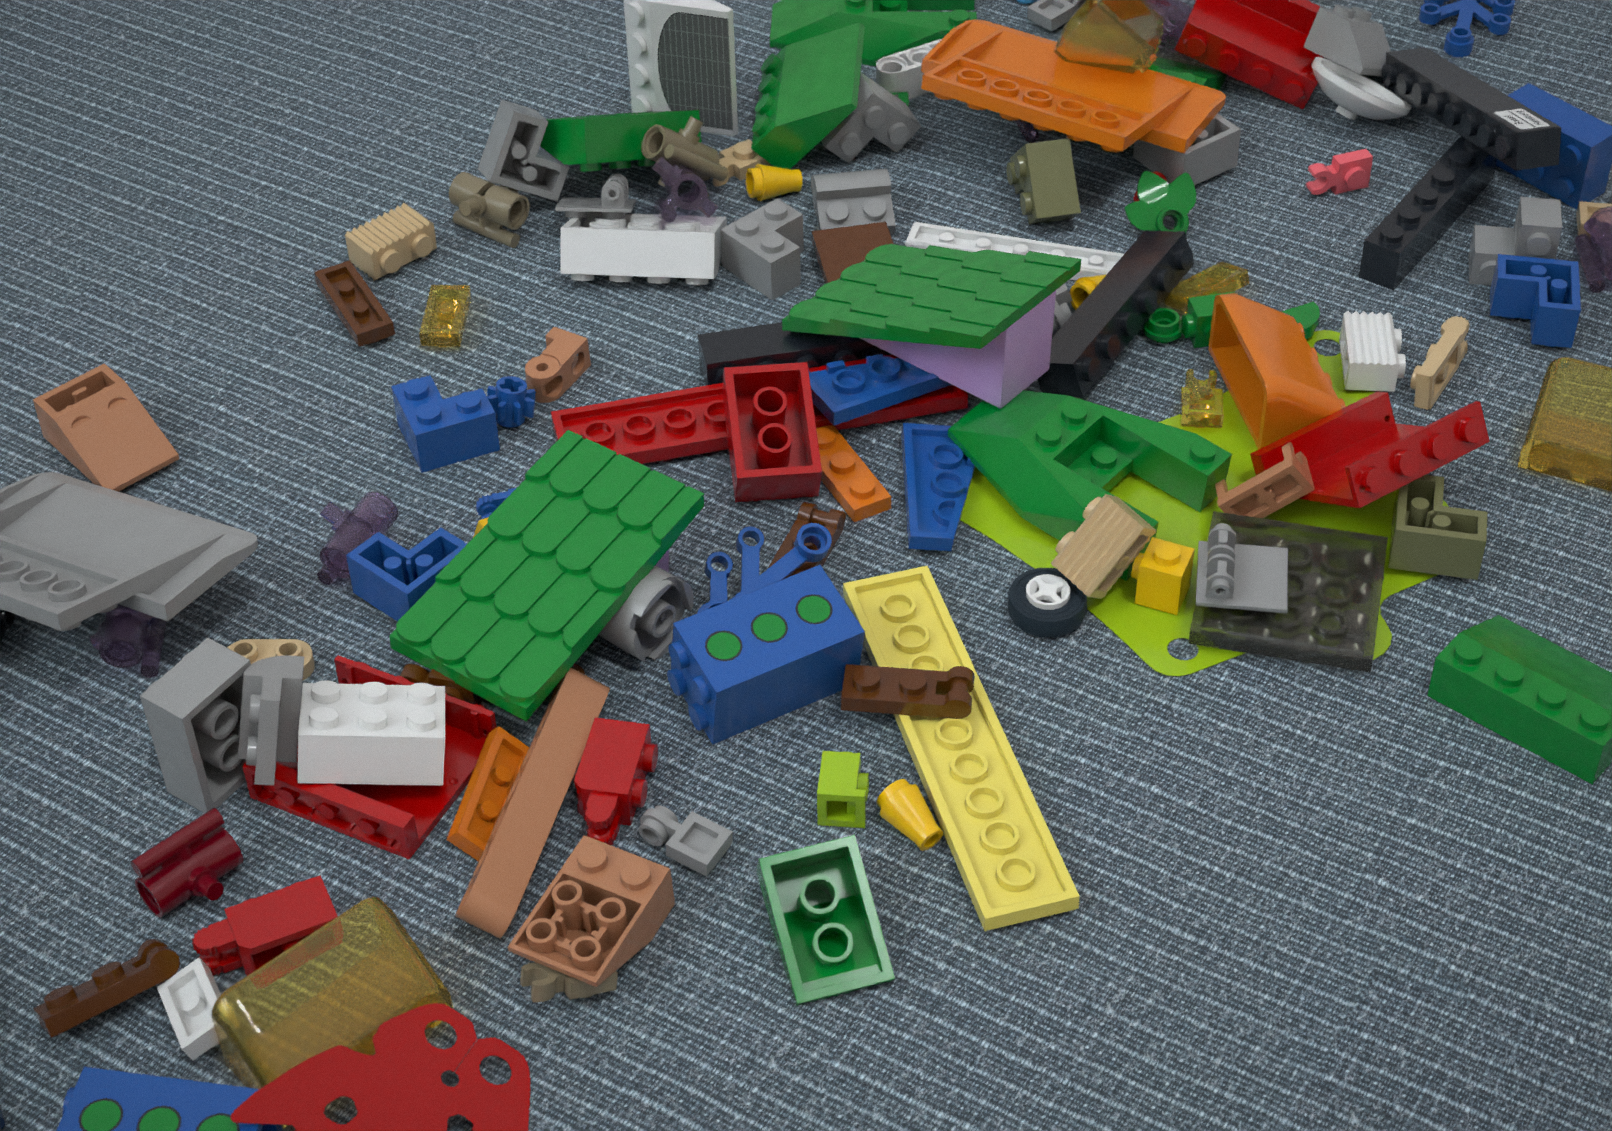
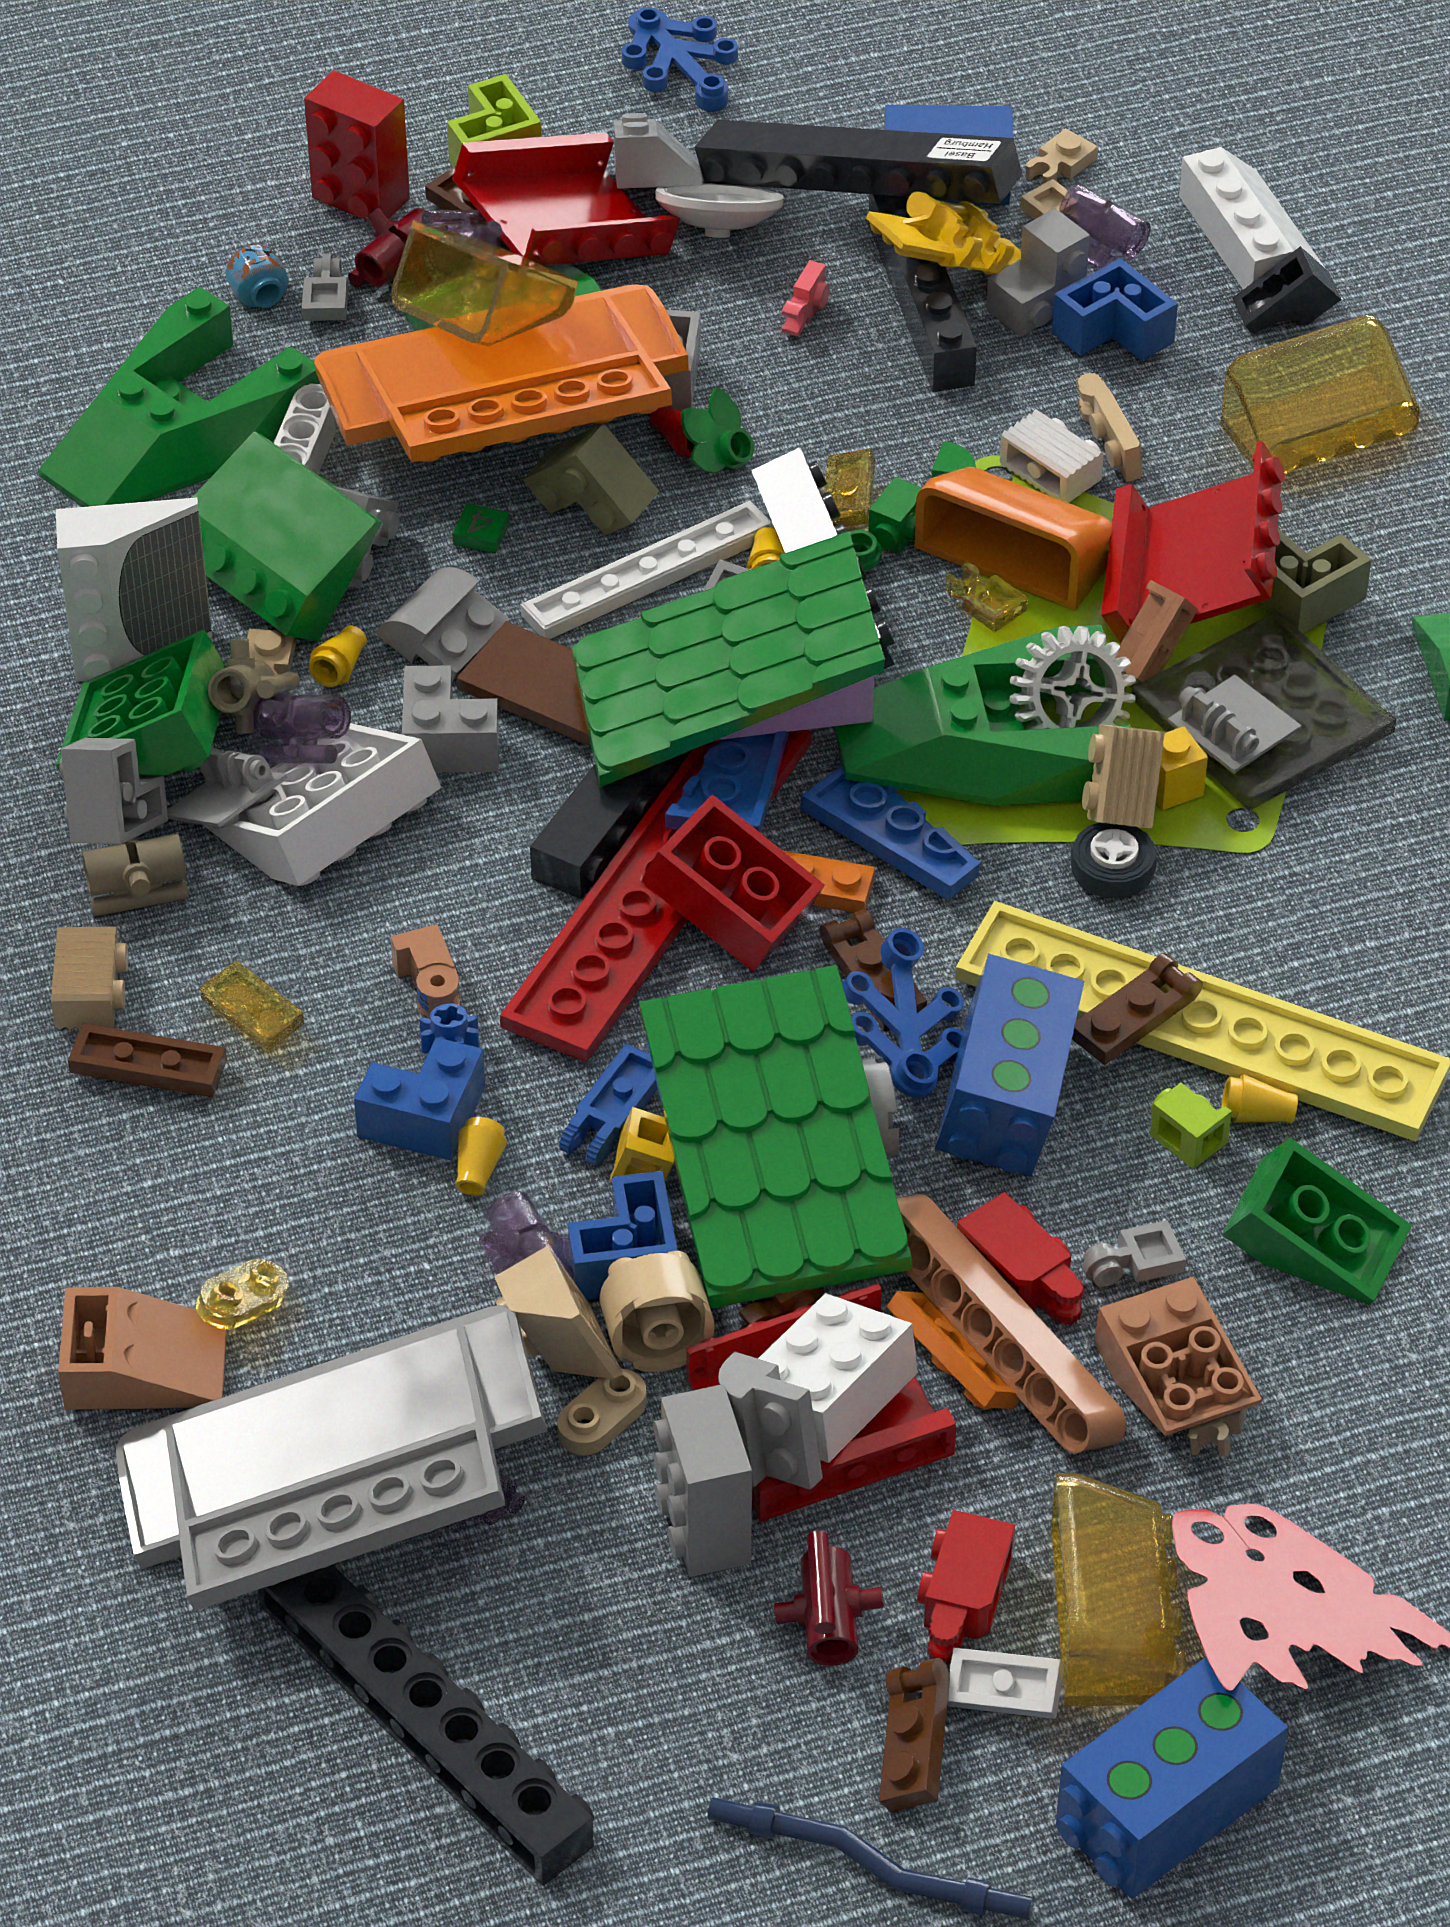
camera: 50 degrees left, 5 degrees up
none -> clear yellow plate [196,1259,289,1329]
none -> green tile [452,503,510,554]
none -> yellow cone [455,1117,507,1196]
none -> tan slope [494,1245,623,1379]
none -> tan brick [600,1251,715,1372]
none -> yellow piece [866,192,1021,275]
none -> white gear [1010,626,1136,730]

